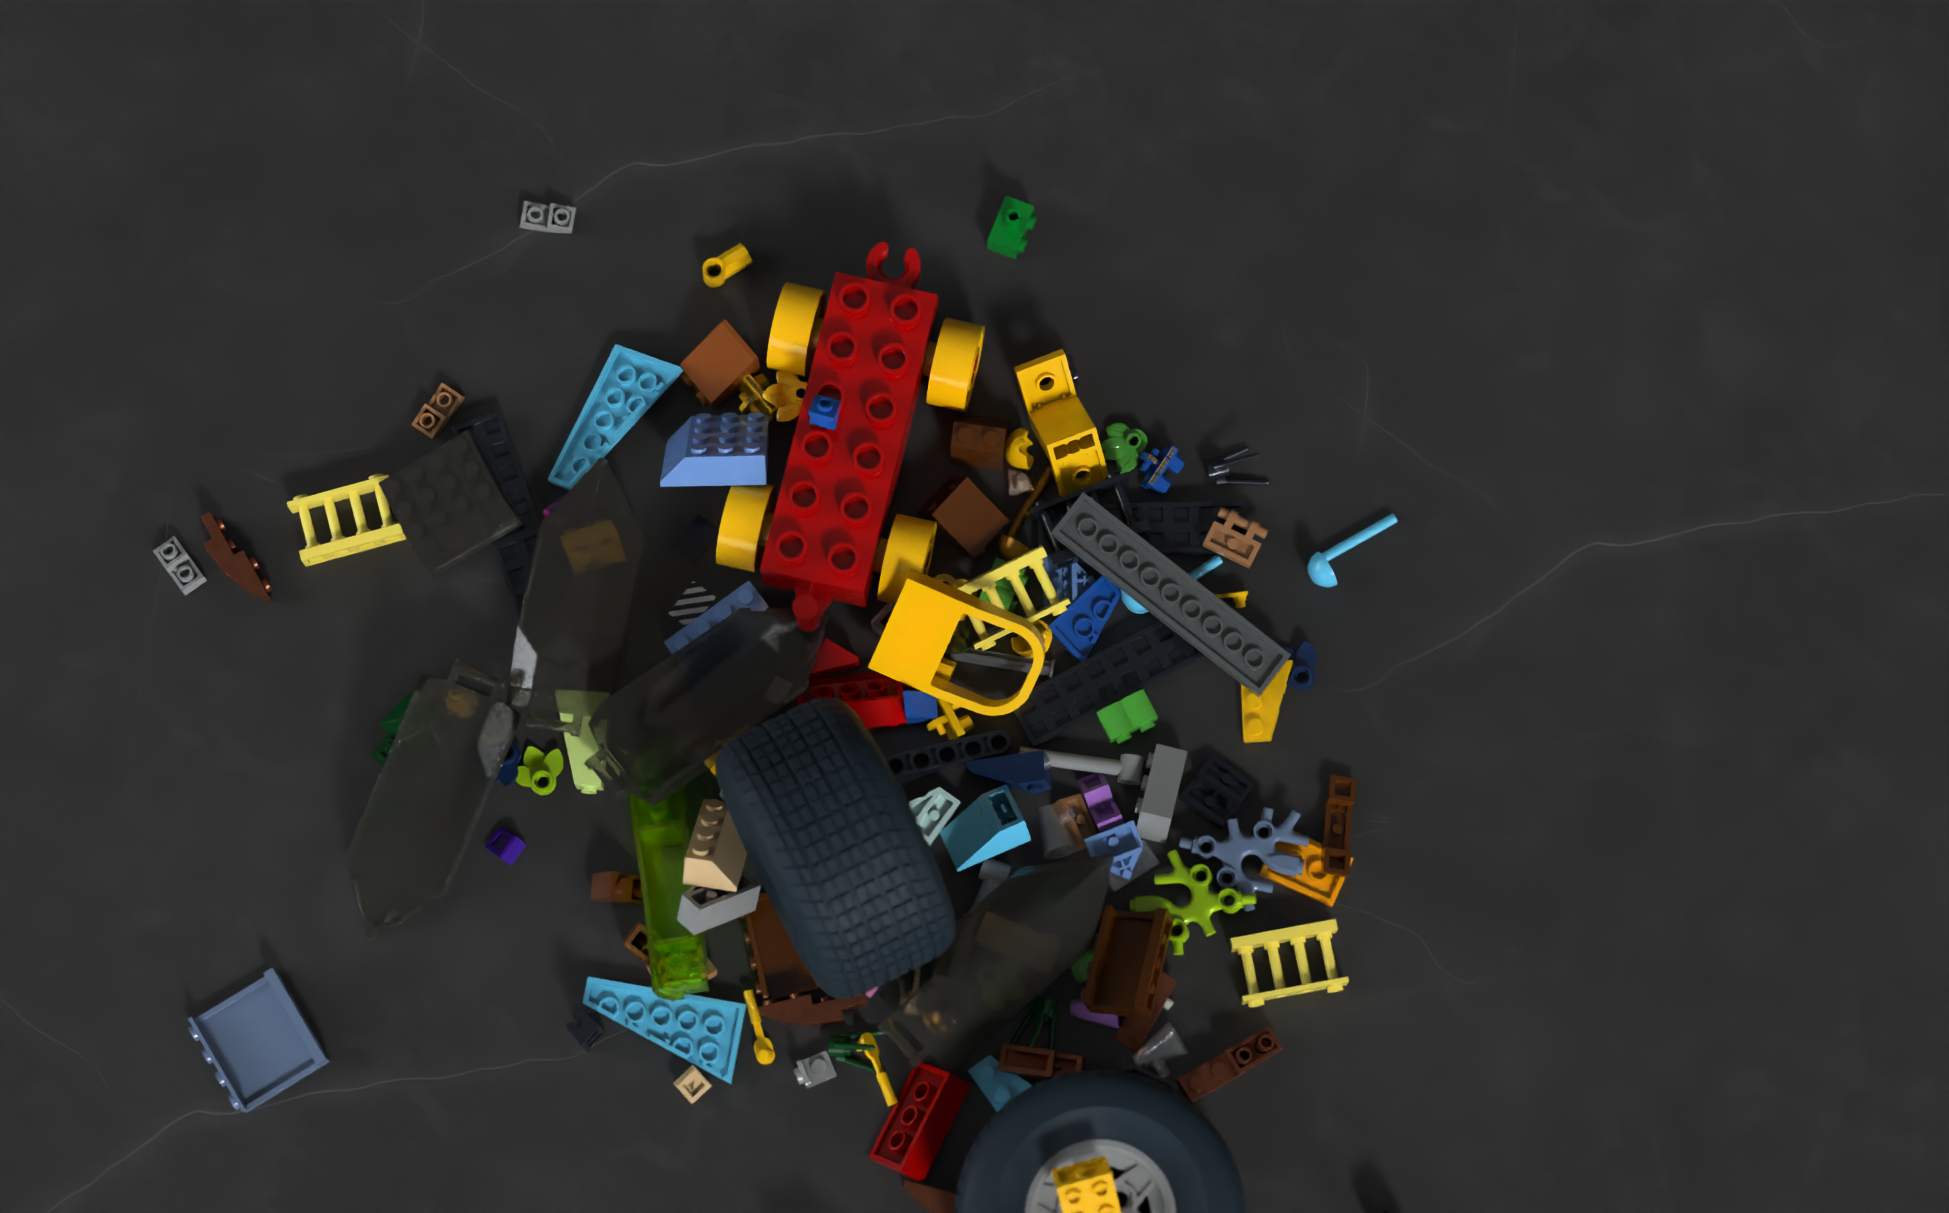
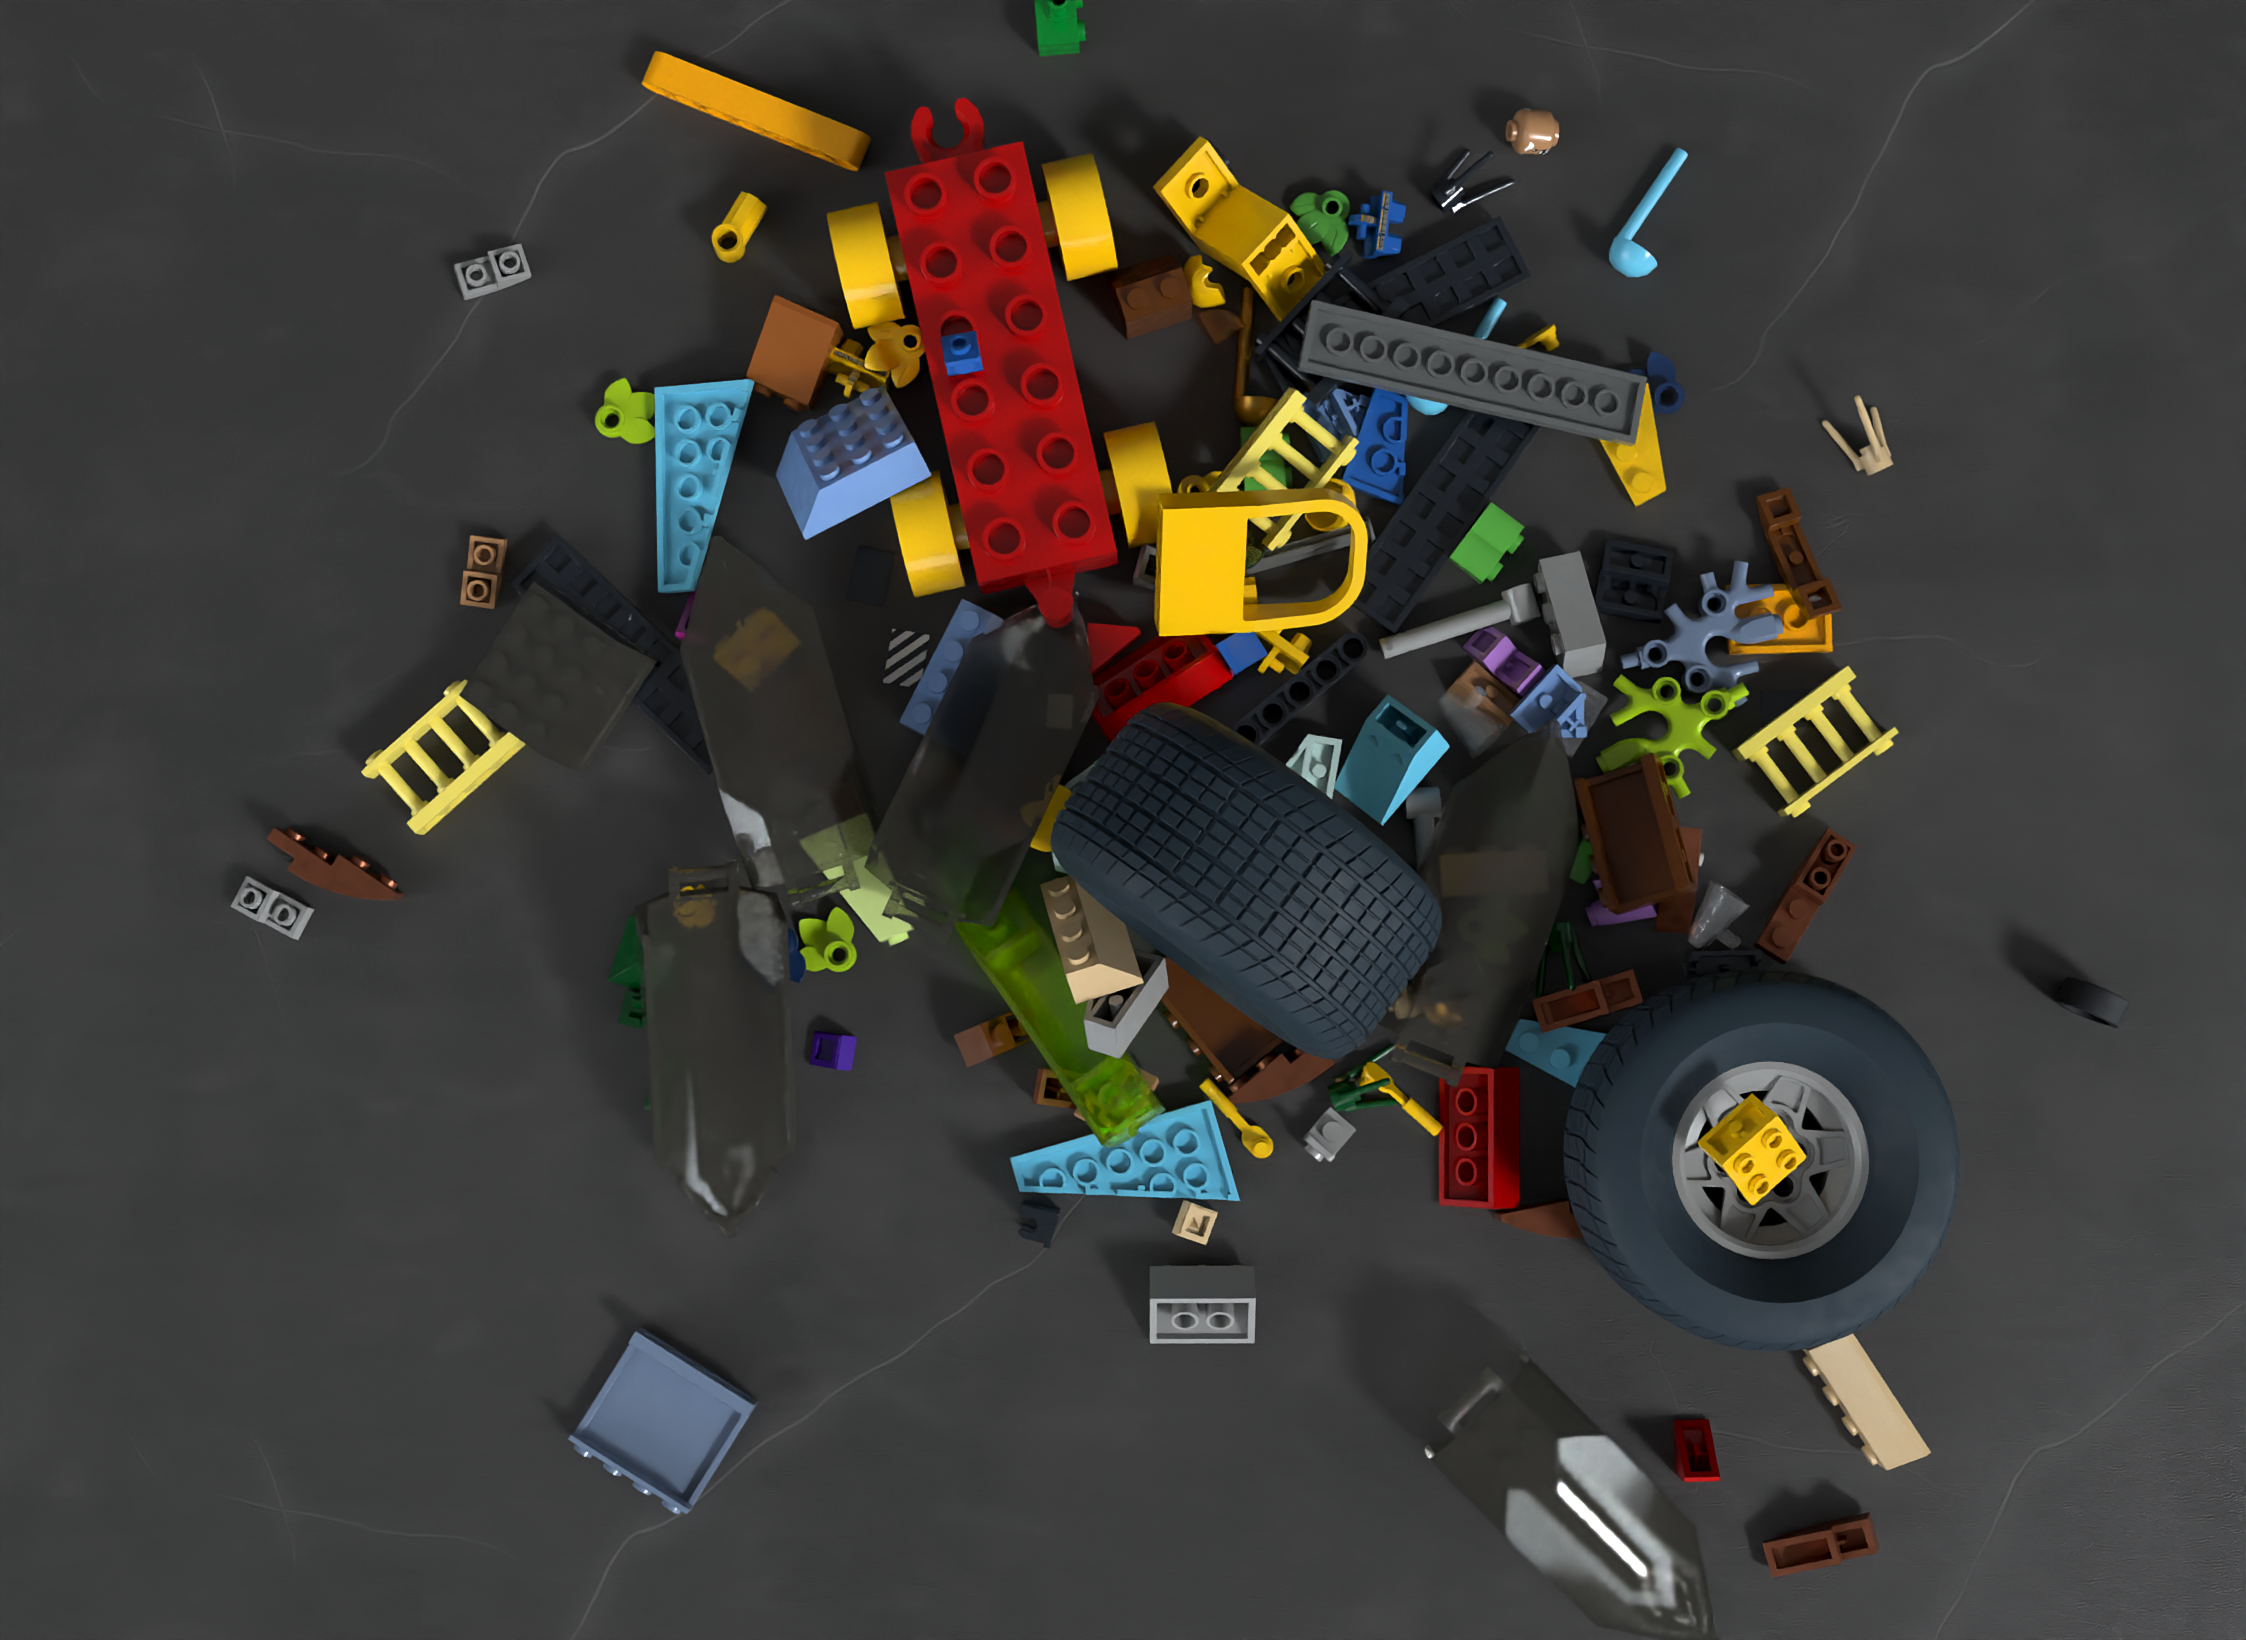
camera: 20 degrees left, 10 degrees up
reddish brown slope [917,476,1009,558] -> none
dark blue slope [966,750,1052,794] -> none
medium nougat plate [1202,507,1269,569] -> none
none -> lime plate [595,378,655,444]
none -> light orange beam [642,51,871,171]
none -> light grey slope [1150,1265,1256,1344]
none -> medium nougat head [1506,108,1559,155]
none -> tan plant [1822,395,1893,476]

